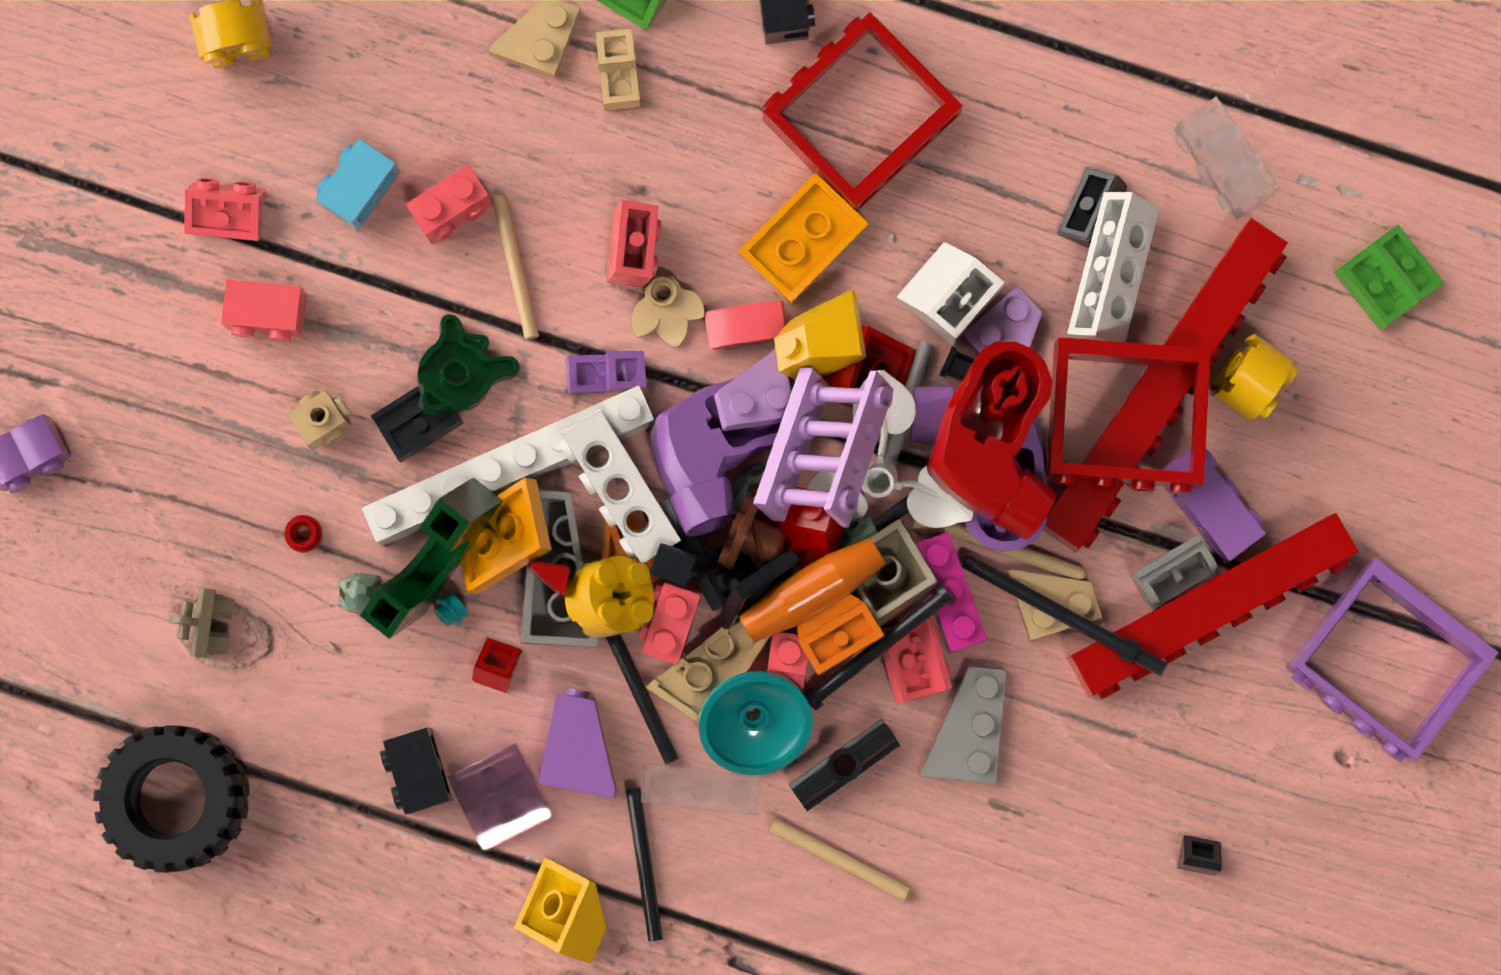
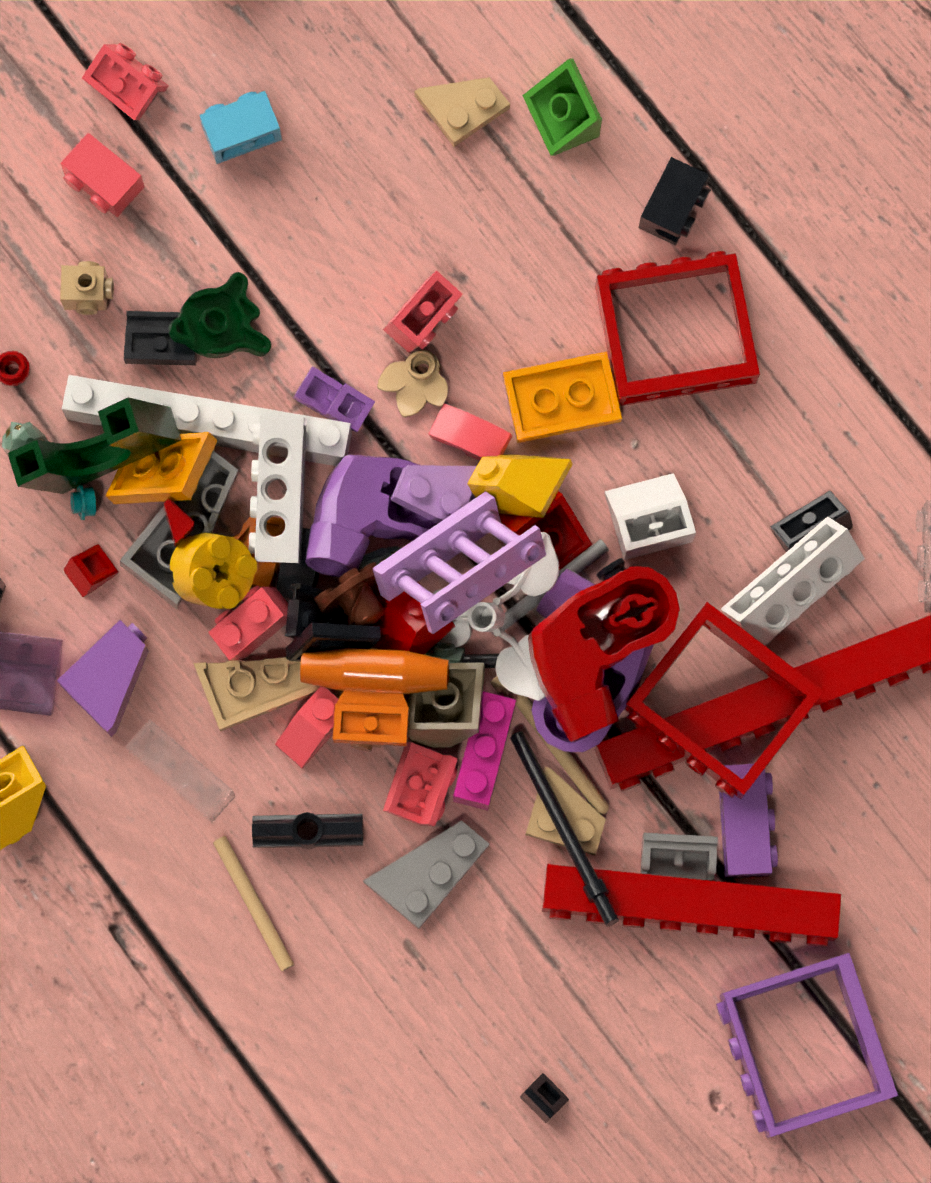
camera: 30 degrees right, 5 degrees down
coral brick [406,164,493,244] -> none
tan bar [492,194,539,340] -> none
tan slope [595,28,641,111] -> none
black bar [605,634,679,765] -> none
black bar [626,787,663,942] -> none
black slope [649,543,697,586] -> none
teal dish [698,671,813,775] -> none
black bar [803,582,957,710] -> none
lavender wing [962,286,1043,354] -> none
yellow brick [1210,334,1298,421] -> none

